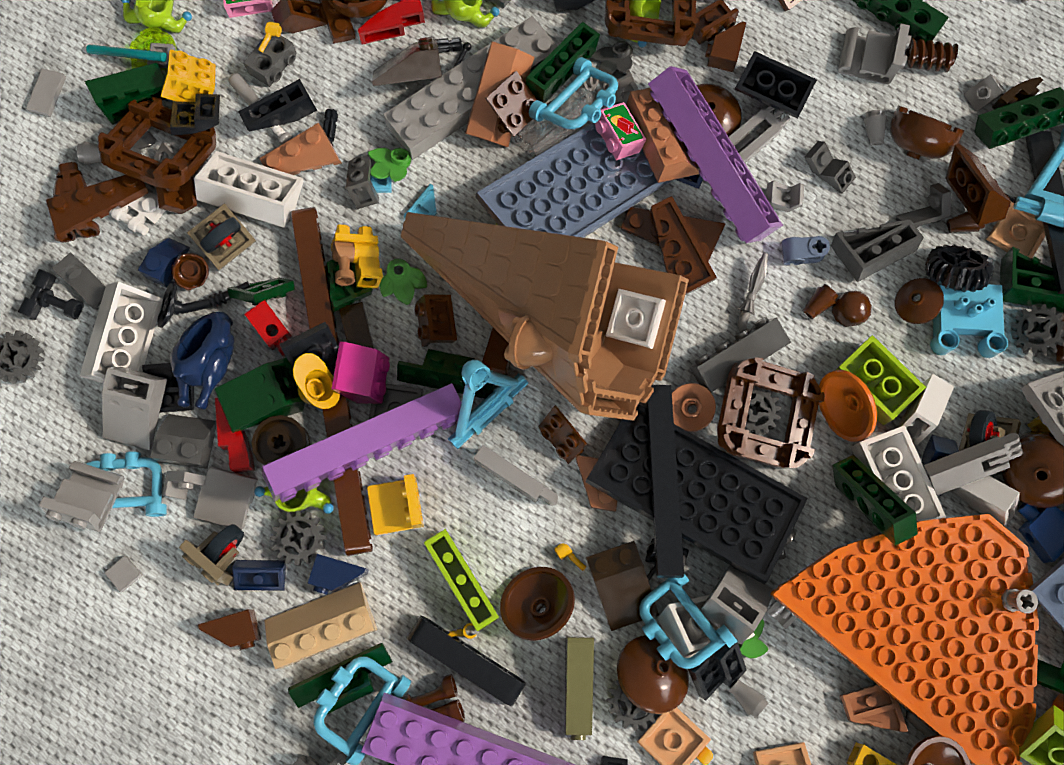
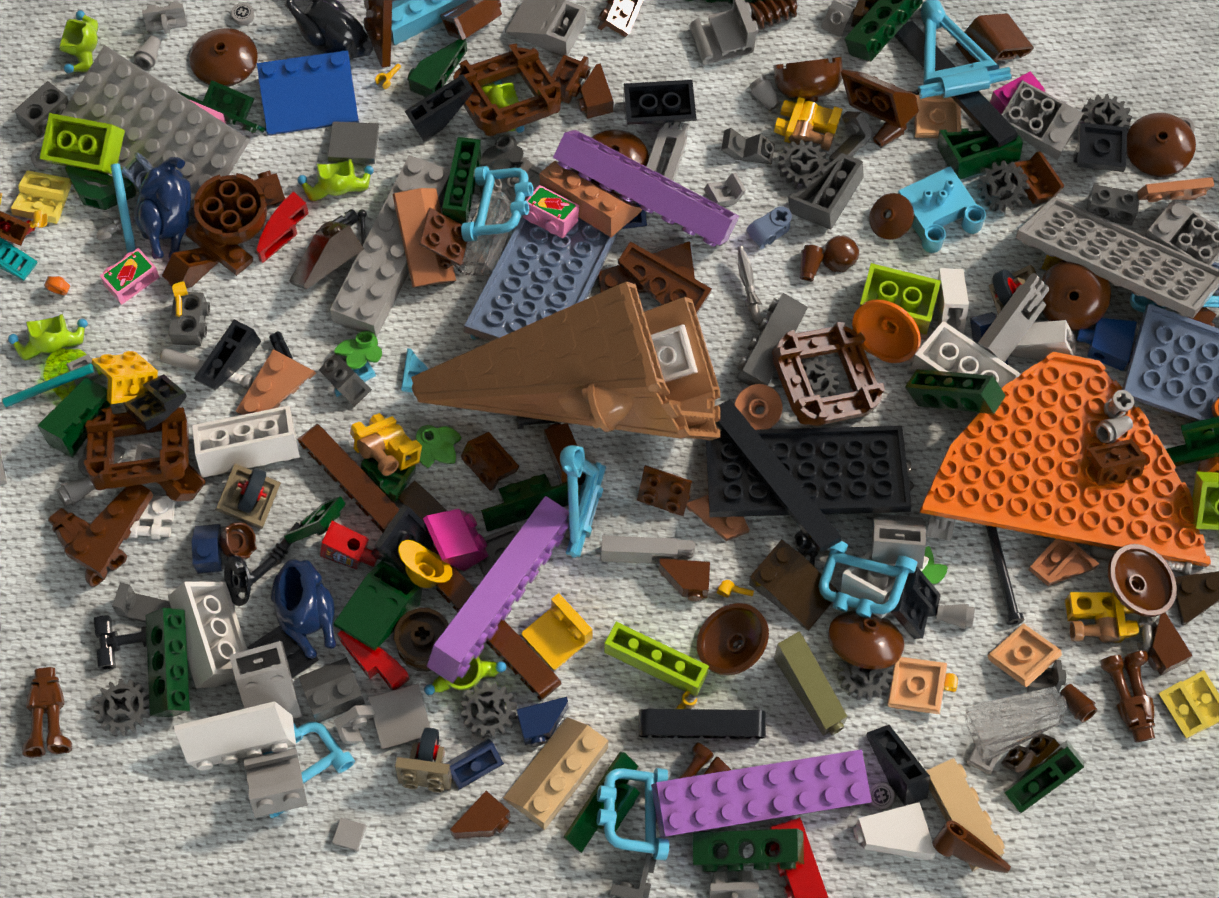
camera: 30 degrees left, 10 degrees down
black gear [925,244,994,292] -> none
none -> dark green brick [145,608,190,717]
none -> white slope [174,701,296,771]
none -> reddish brown slope [659,558,710,601]
none -> yellow hips [774,97,843,151]
none -> dark grey gear [778,140,829,188]
none -> black bar [985,525,1025,625]
none -> reddish brown bracket [1086,439,1147,486]
none -> light grey cone [1096,416,1133,443]

